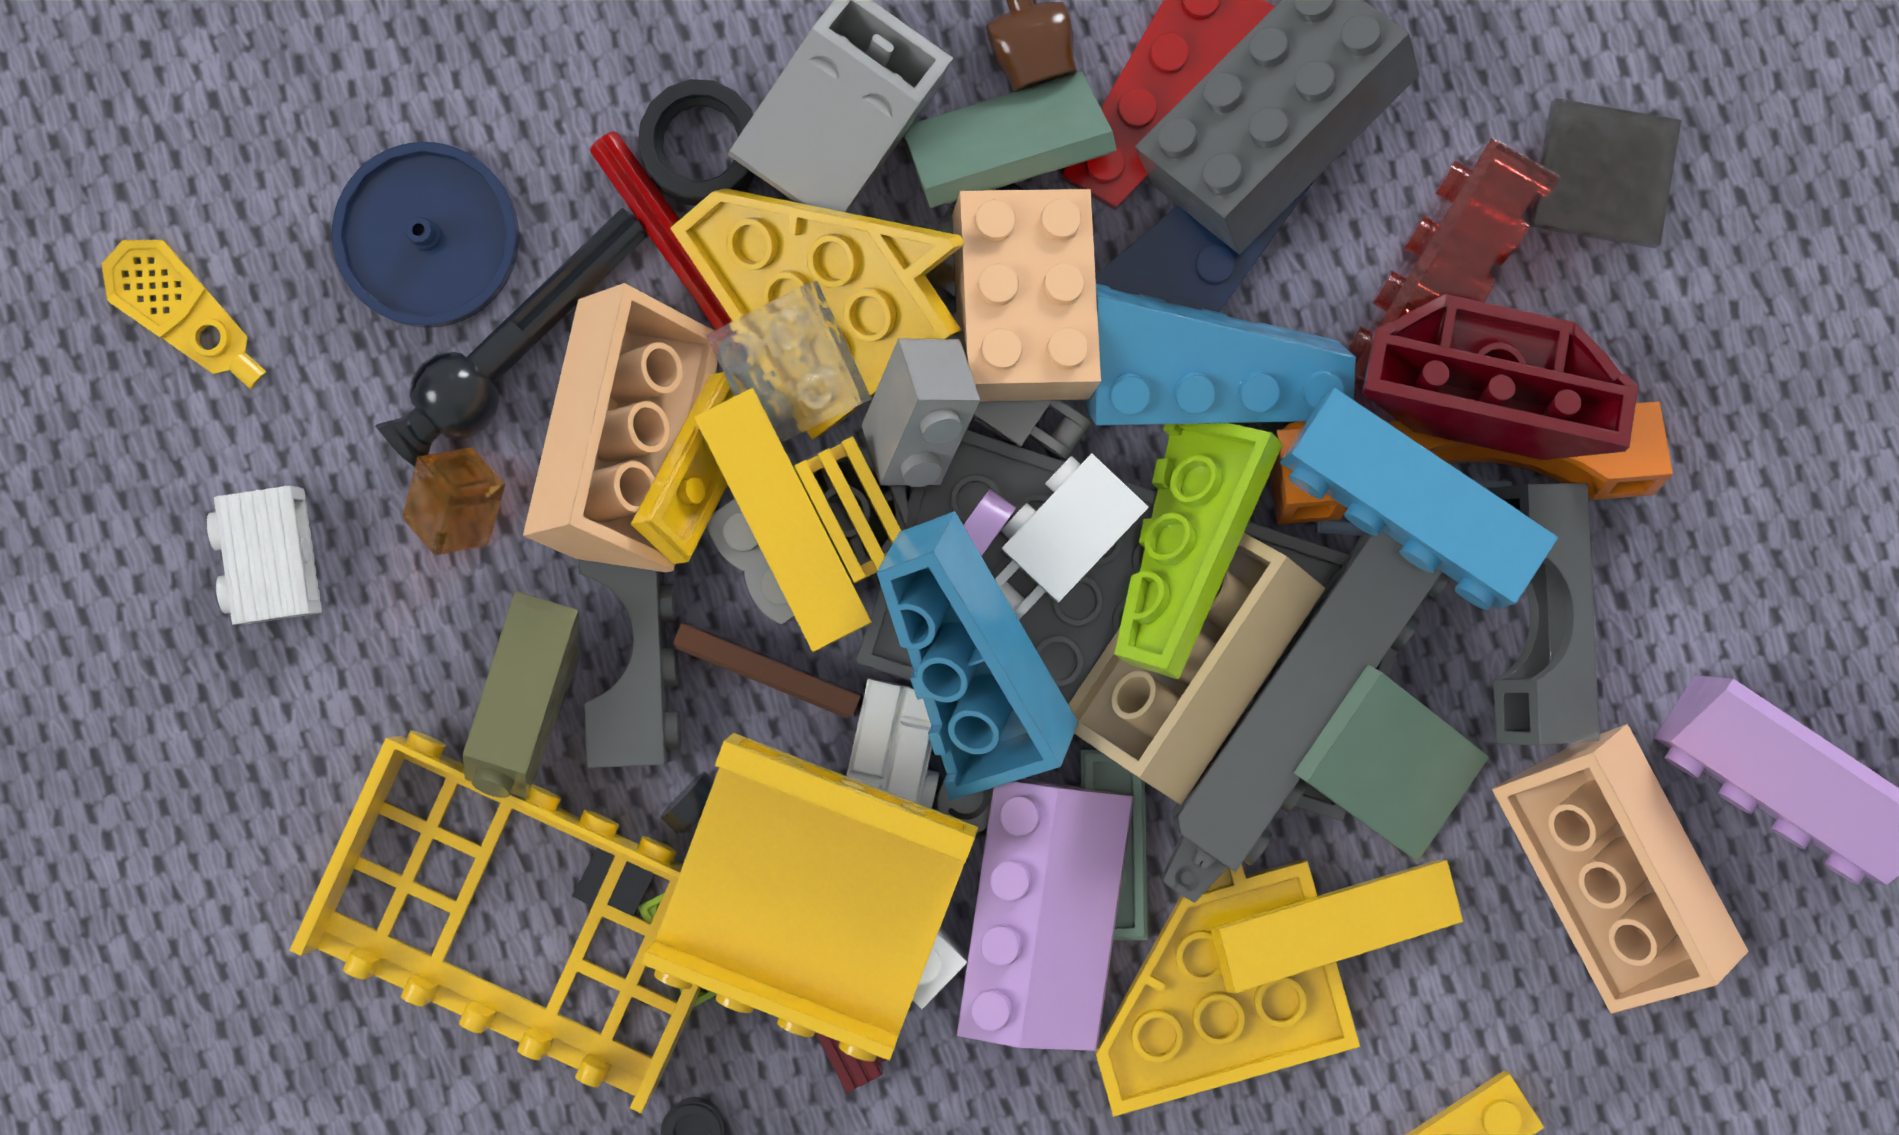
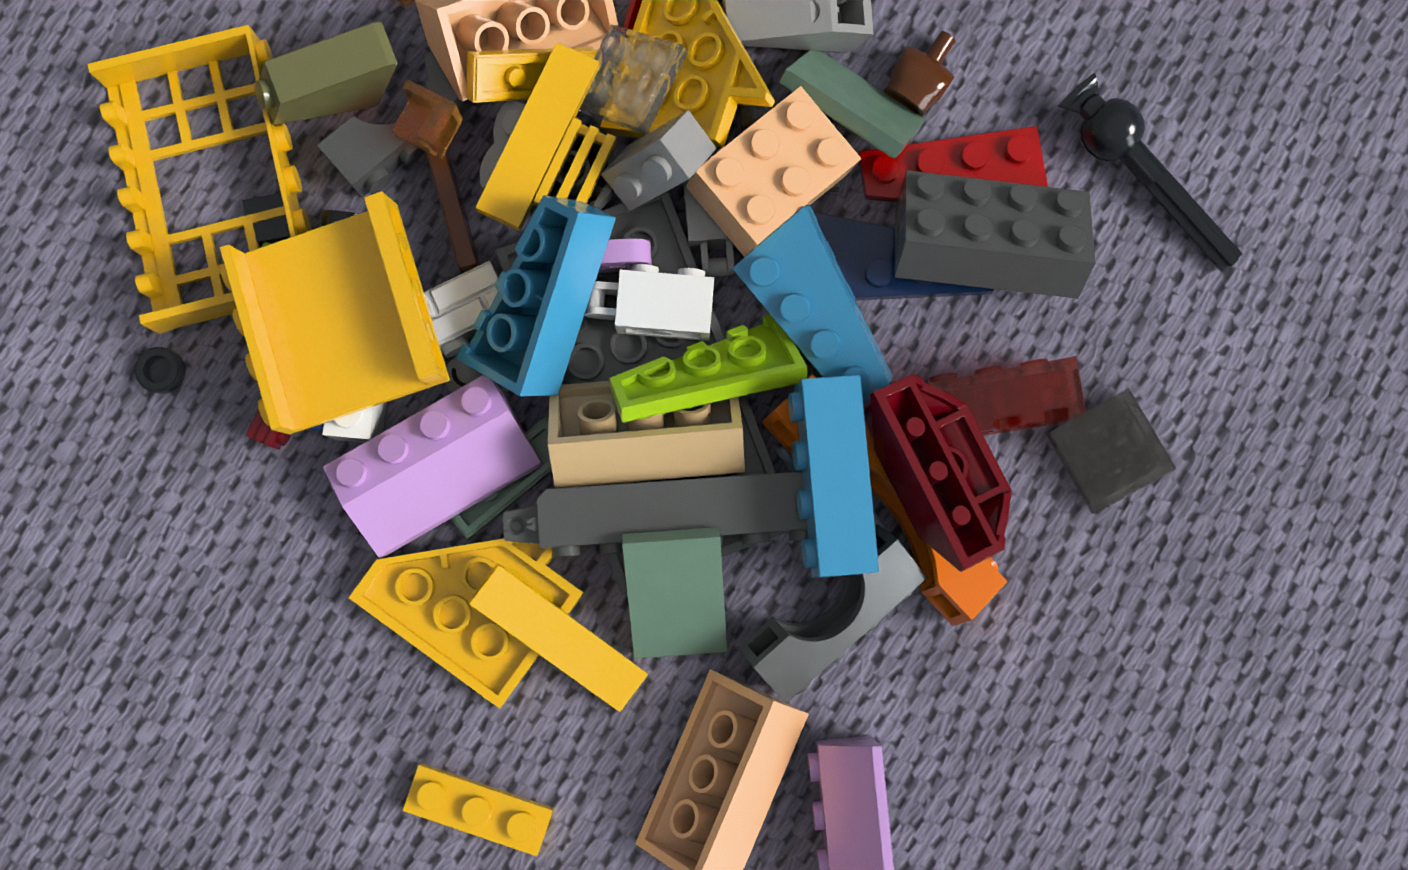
camera: 50 degrees right, 5 degrees down
none -> clear orange panel [393,80,463,159]

